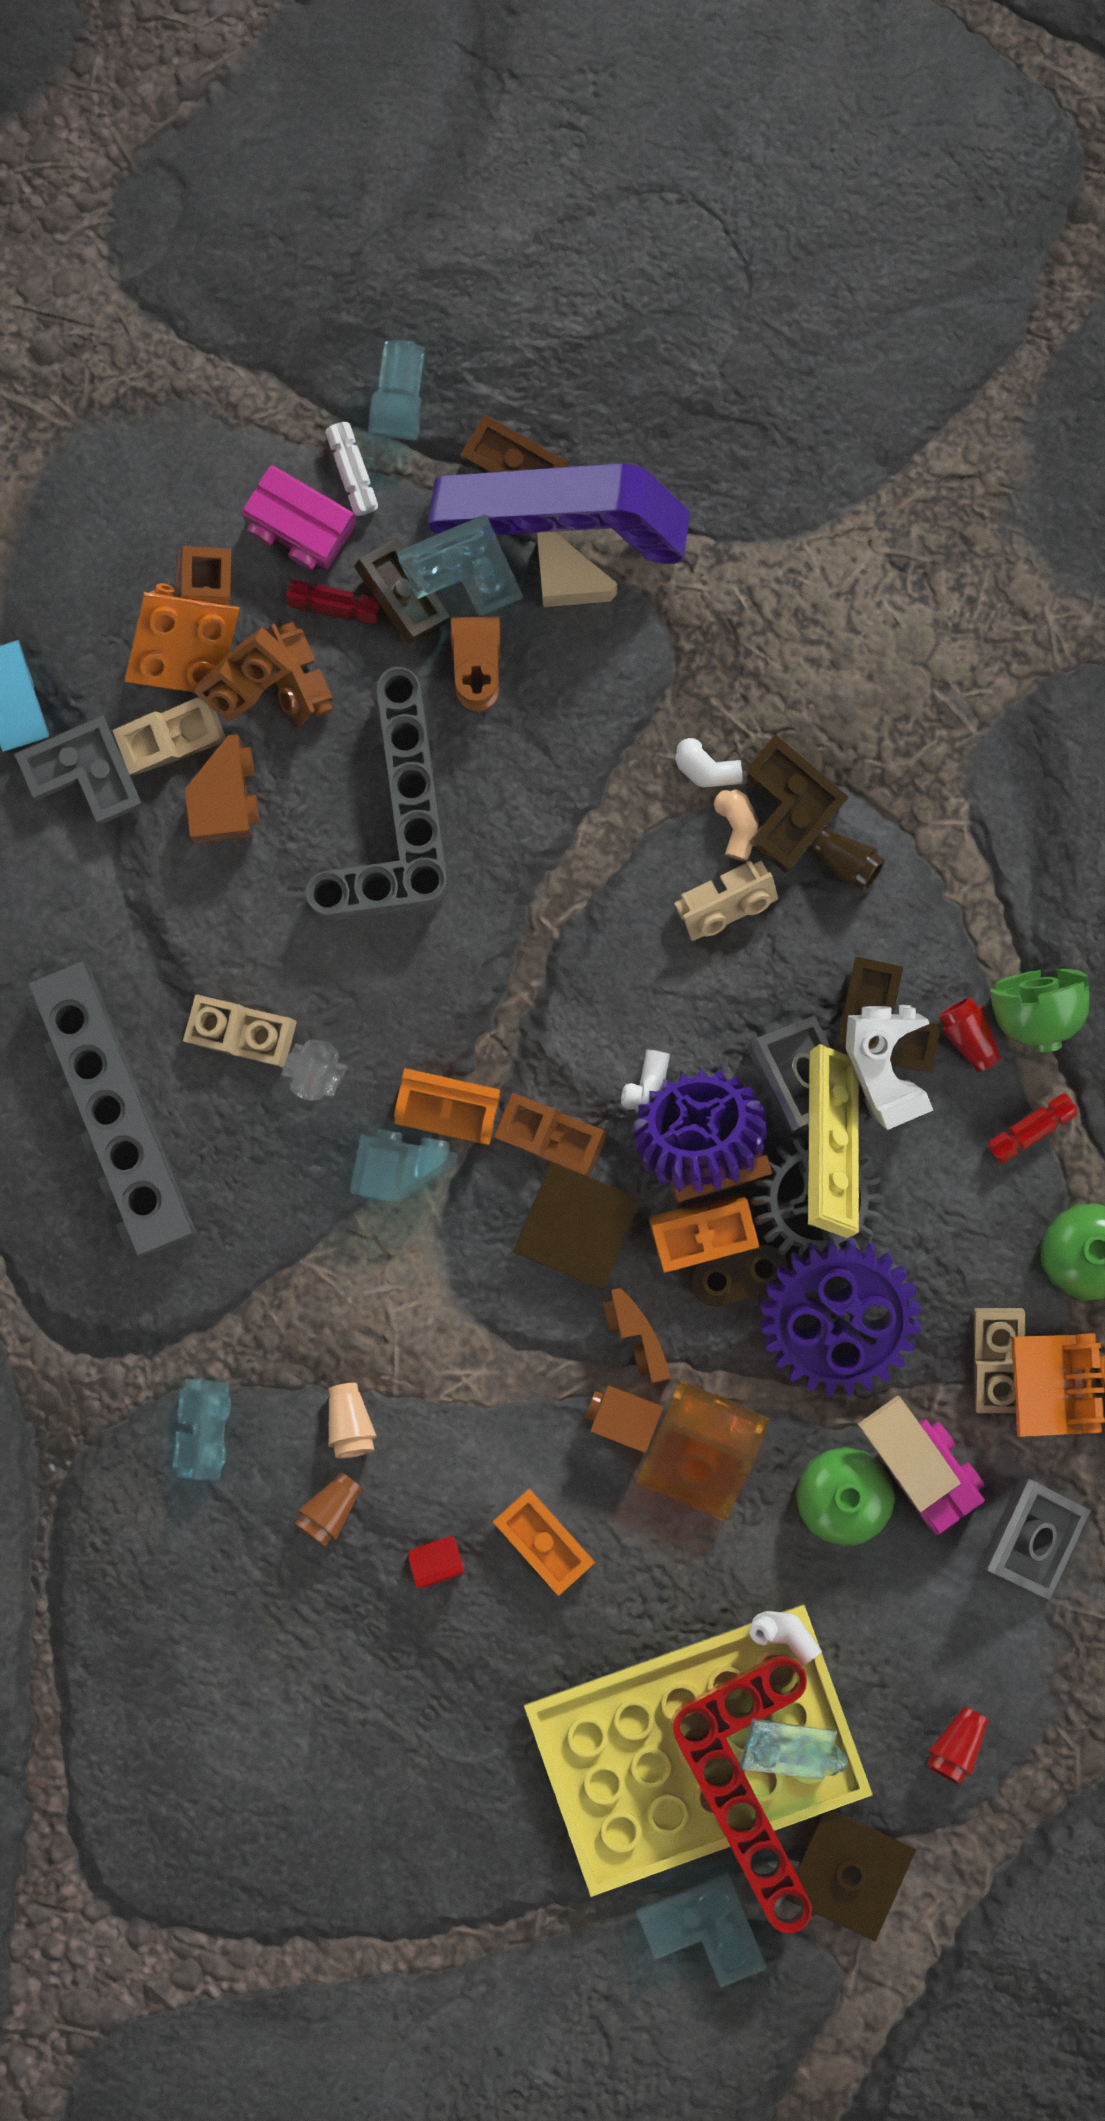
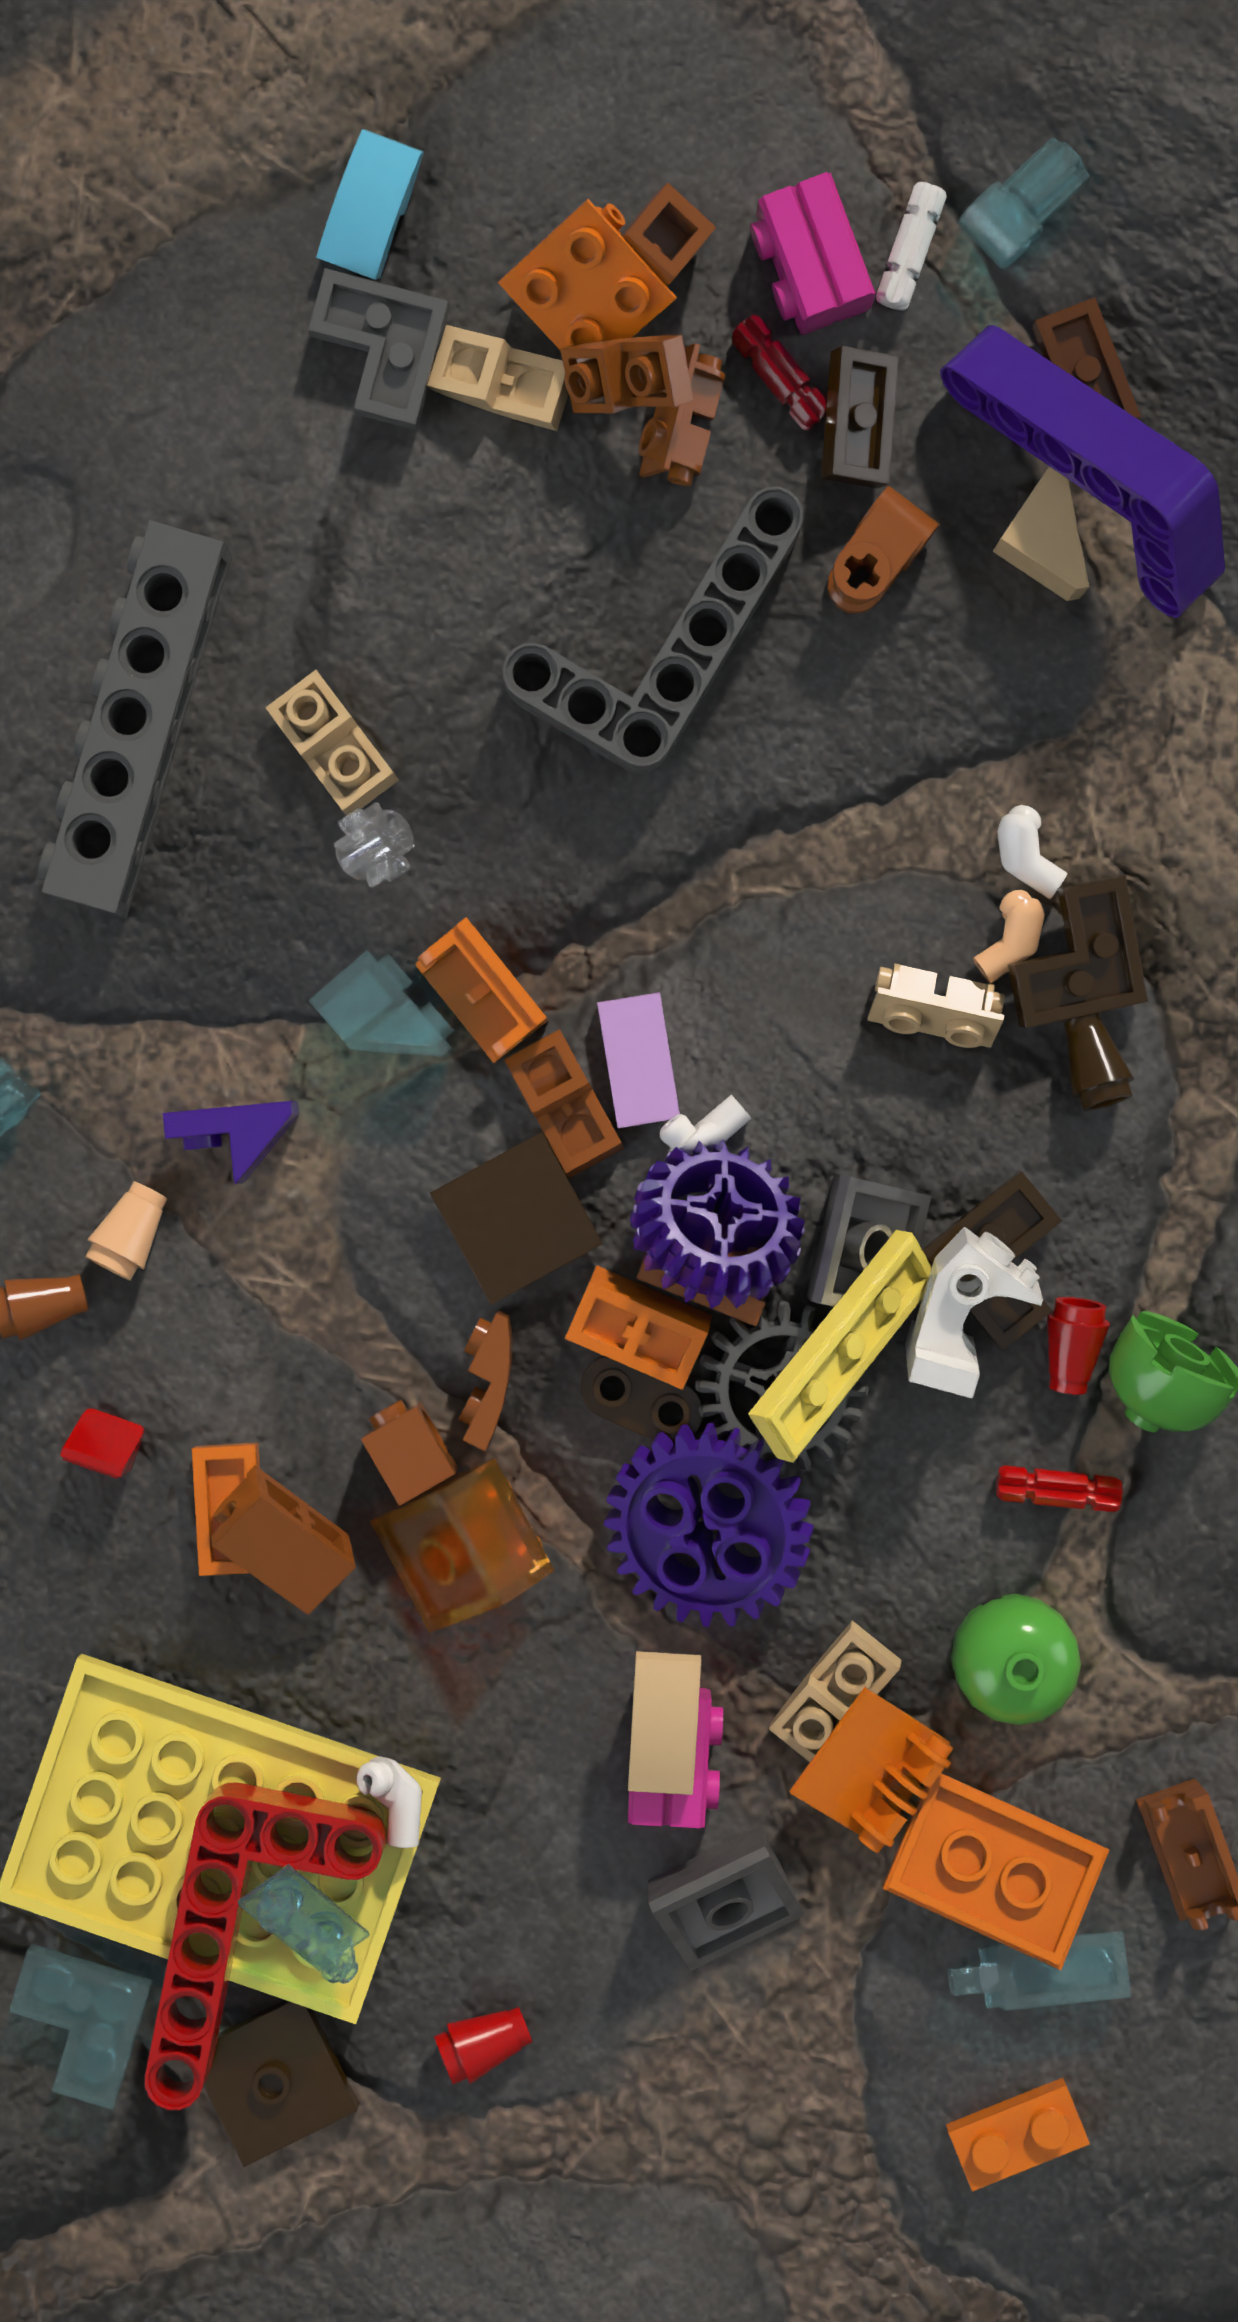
camera: 30 degrees right, 5 degrees up
dark orange slope [185,734,260,844] -> none
clear light blue plate [397,514,523,617] -> none
bright green cylinder [795,1447,895,1546] -> none
none -> dark purple slope [163,1101,299,1184]
none -> dark orange hinge [211,1465,356,1615]
none -> lavender tile [597,992,680,1128]

